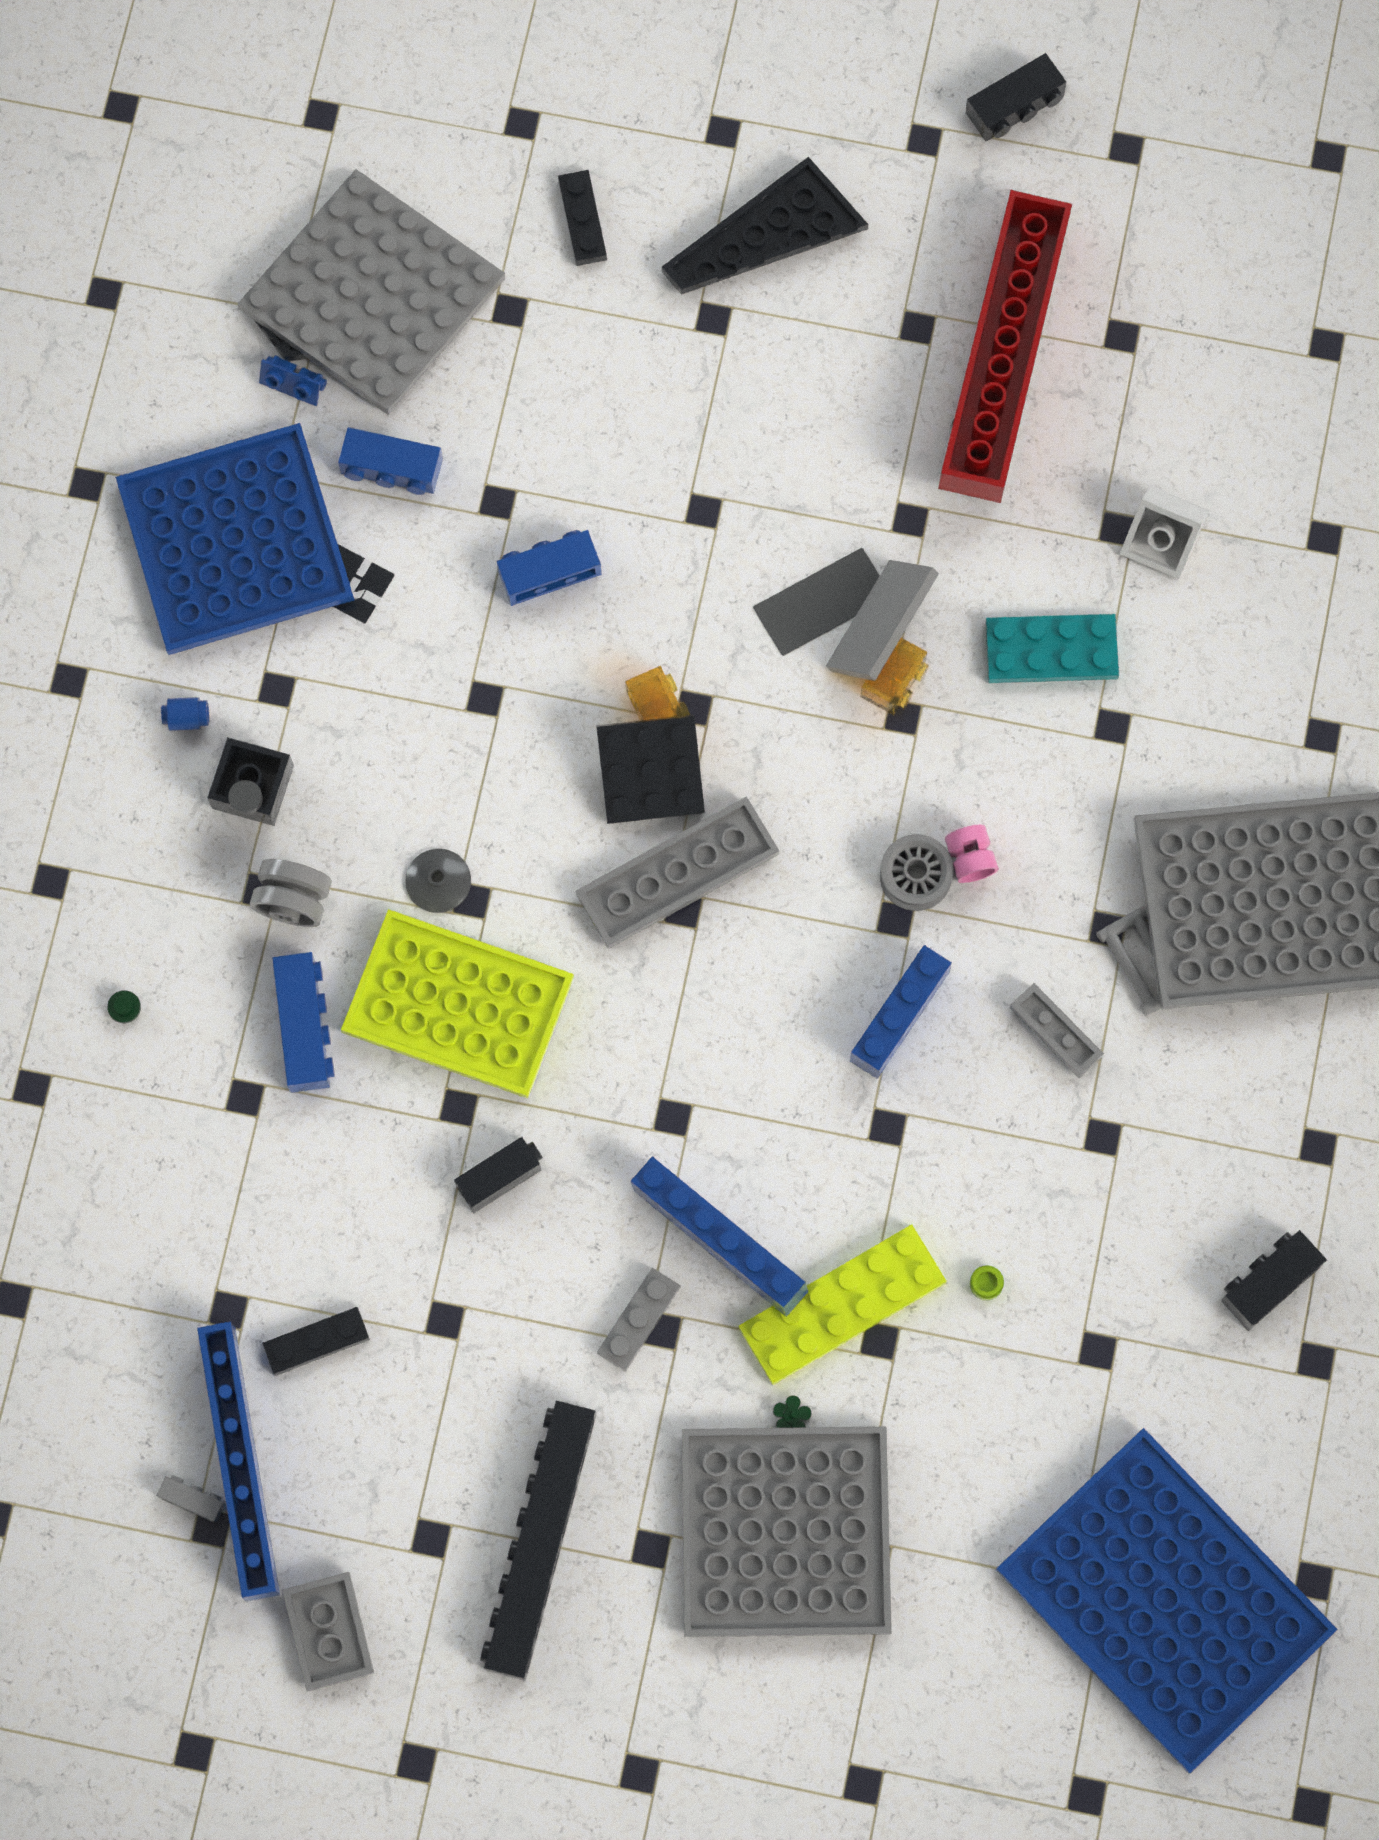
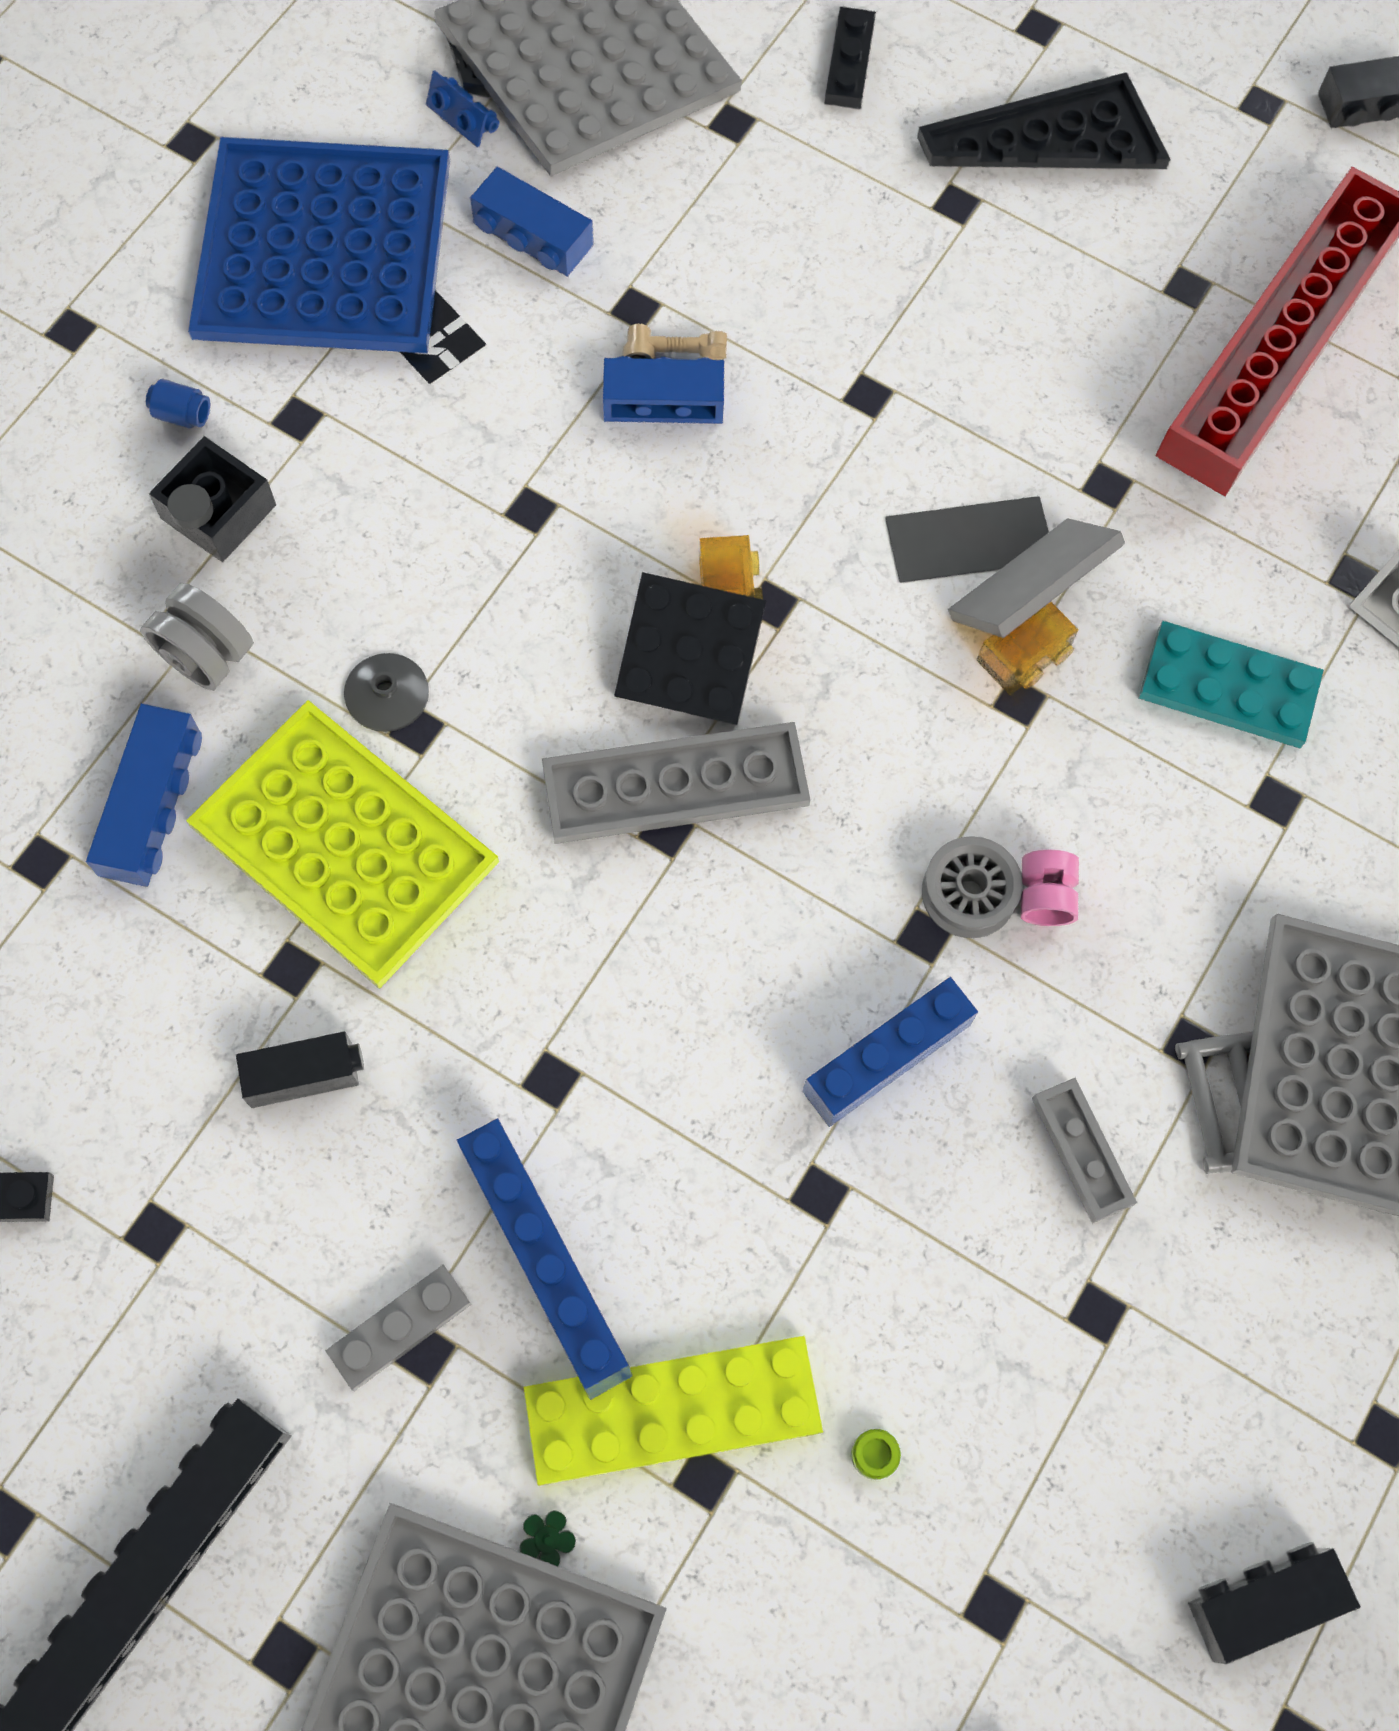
camera: 15 degrees right, 5 degrees down
none -> tan brick [623,324,727,360]

